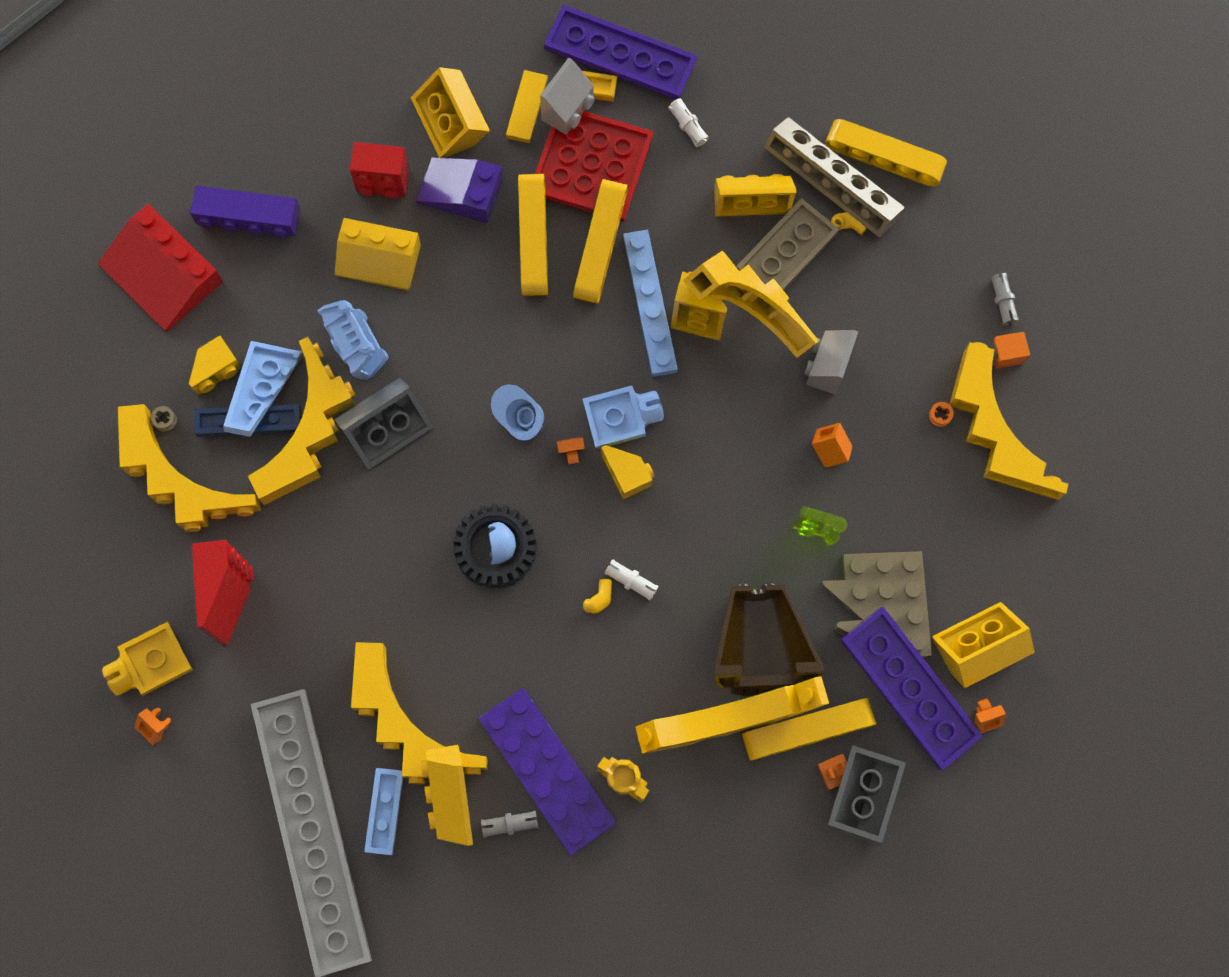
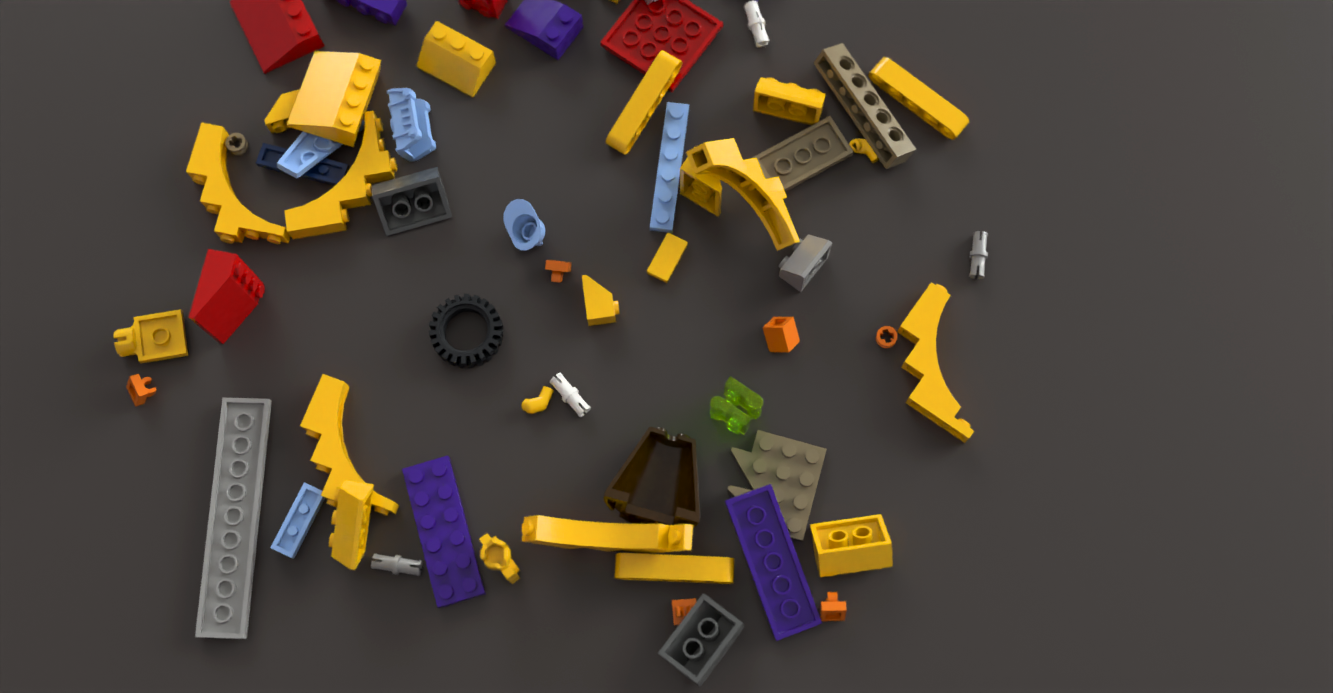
camera: 25 degrees right, 0 degrees up
light blue hair [488,522,516,565] -> none
yellow beam [518,174,548,296] -> none
light blue plate [583,385,664,450] -> none
orange panel [994,332,1030,369] -> none
none -> yellow slope [287,51,381,147]
none -> yellow tile [647,233,688,283]
none -> clear neon green plate [710,396,752,435]

